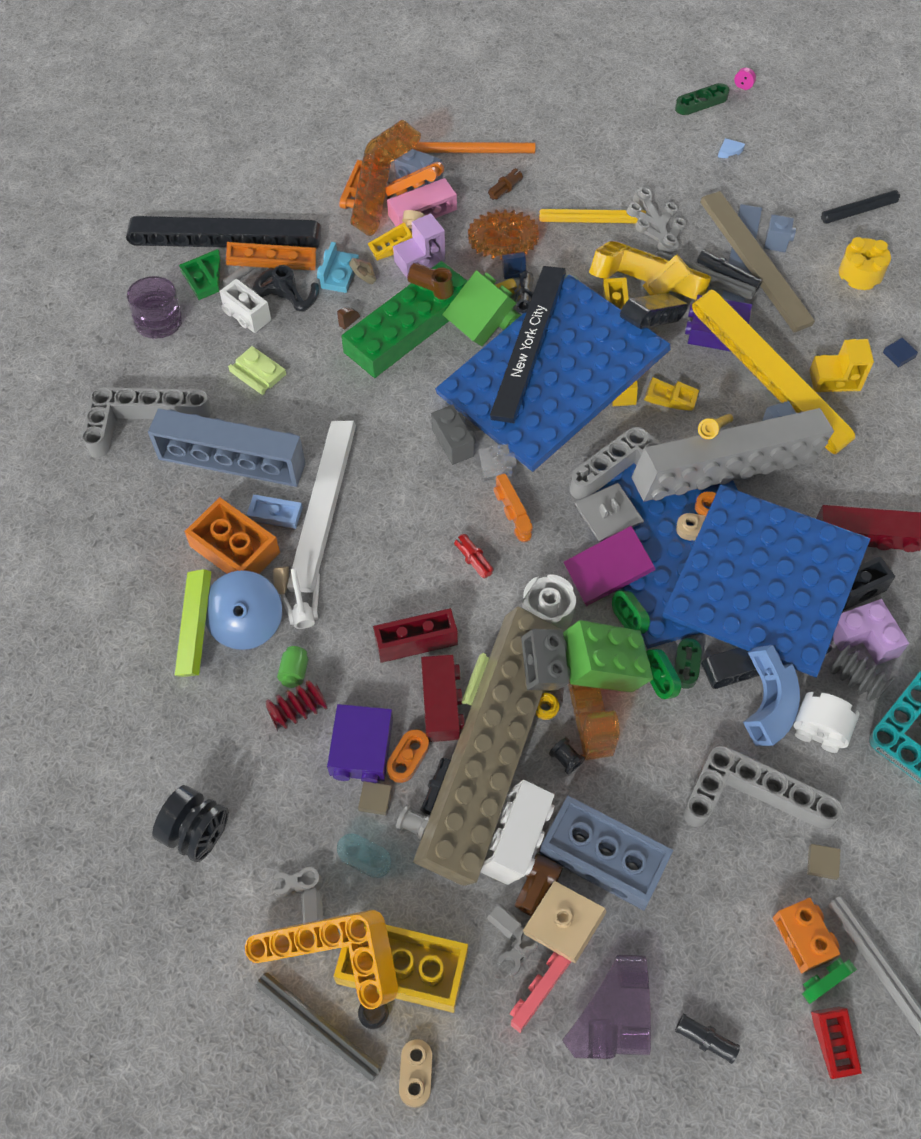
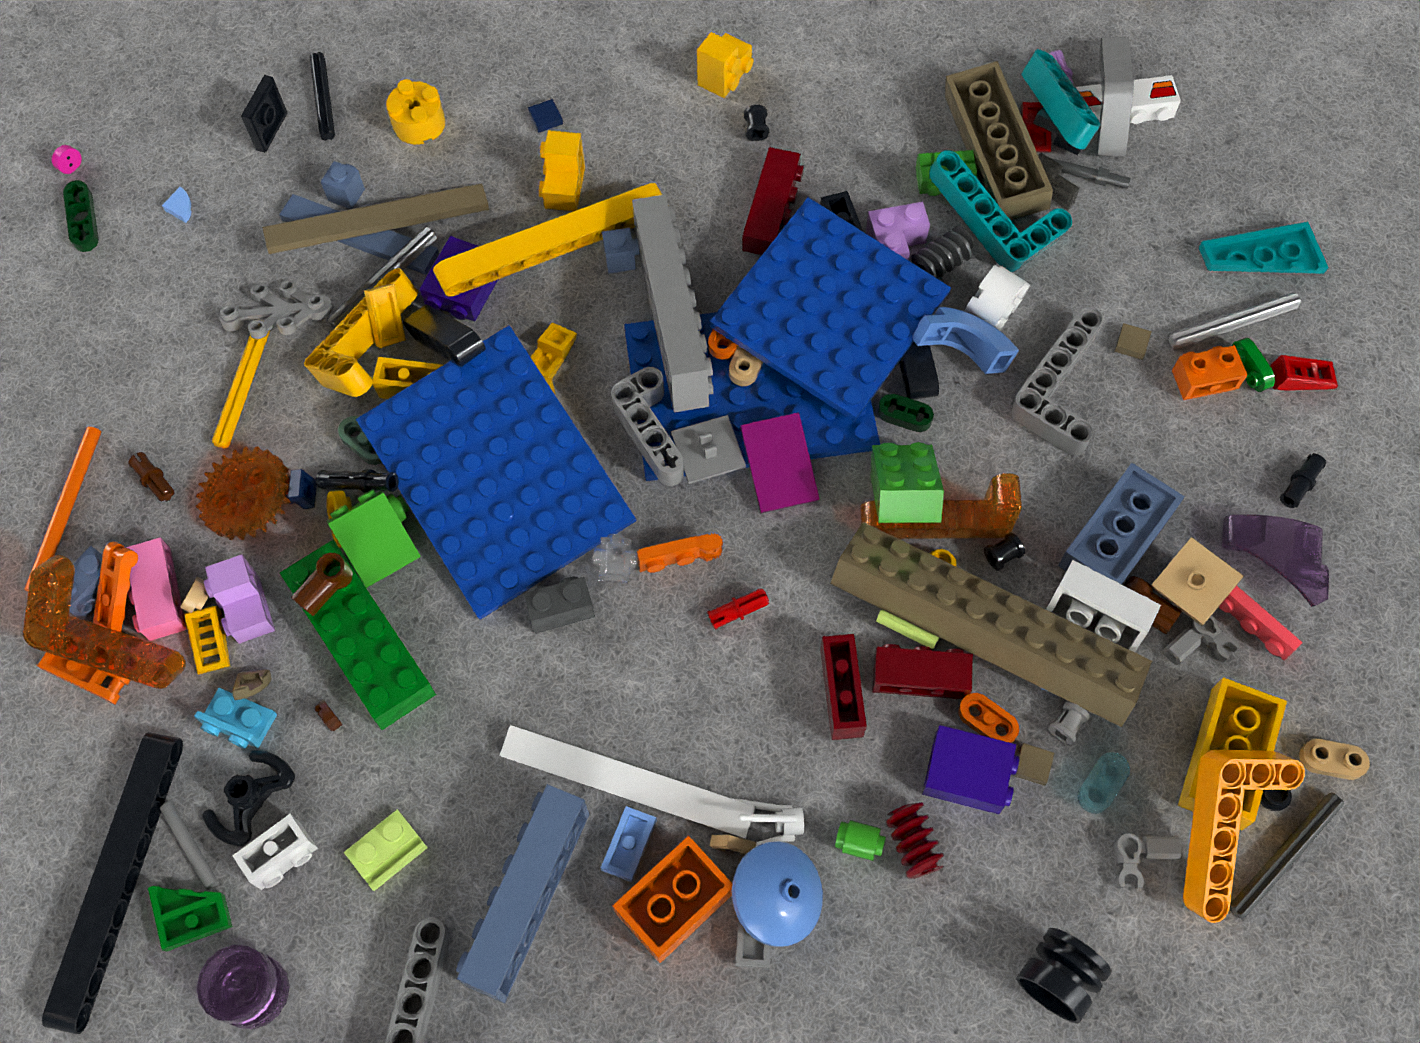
camera: 80 degrees left, 5 degrees up
lime tile [175,569,211,677] -> none
orange tile [226,242,316,270] -> none
black pin [420,758,451,815] -> none
black tile [490,266,566,423] -> none
white brick [521,575,576,631] -> none
dark grey brick [521,629,570,690] -> none
green plate [612,591,650,634] -> none
green plate [646,649,681,699] -> none
black pin [697,249,763,292] -> none
yellow piece [698,414,733,439] -> none
none -> black tile [241,75,288,153]

